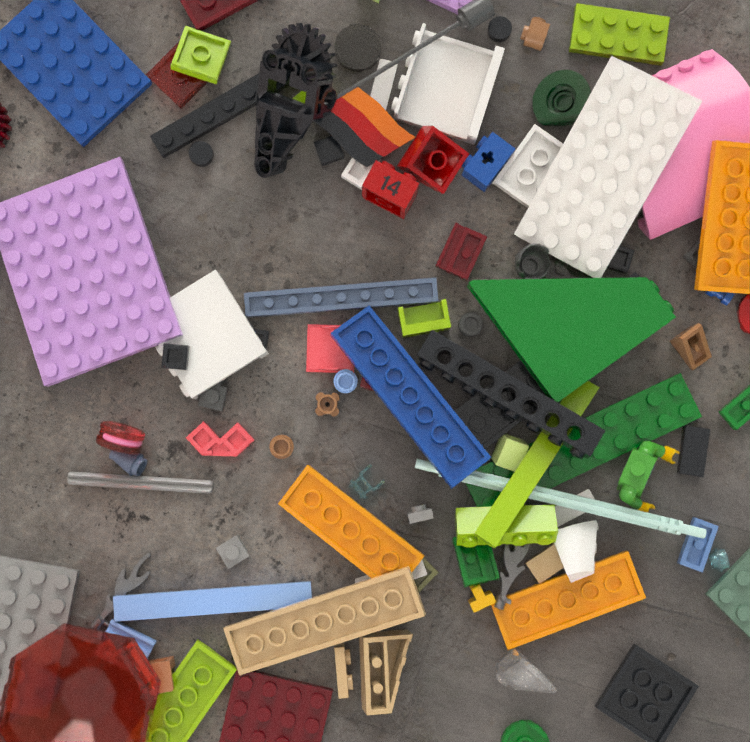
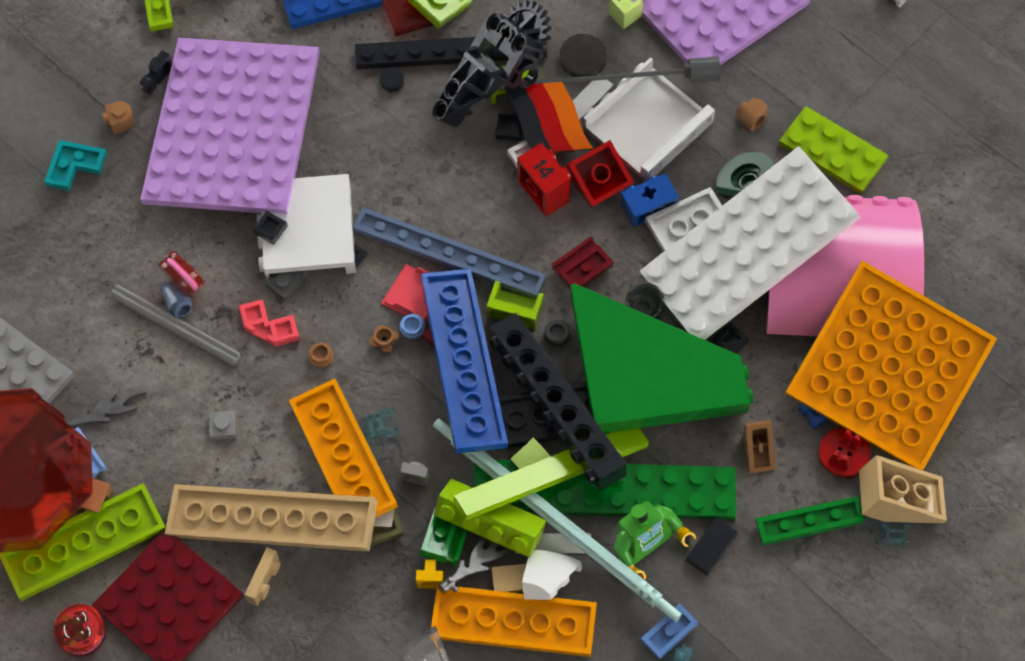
camera: 30 degrees right, 20 degrees down
light blue tile [113,581,312,622] -> none
tan wedge [359,629,413,715] -> none
black tile [488,16,512,42] -> none

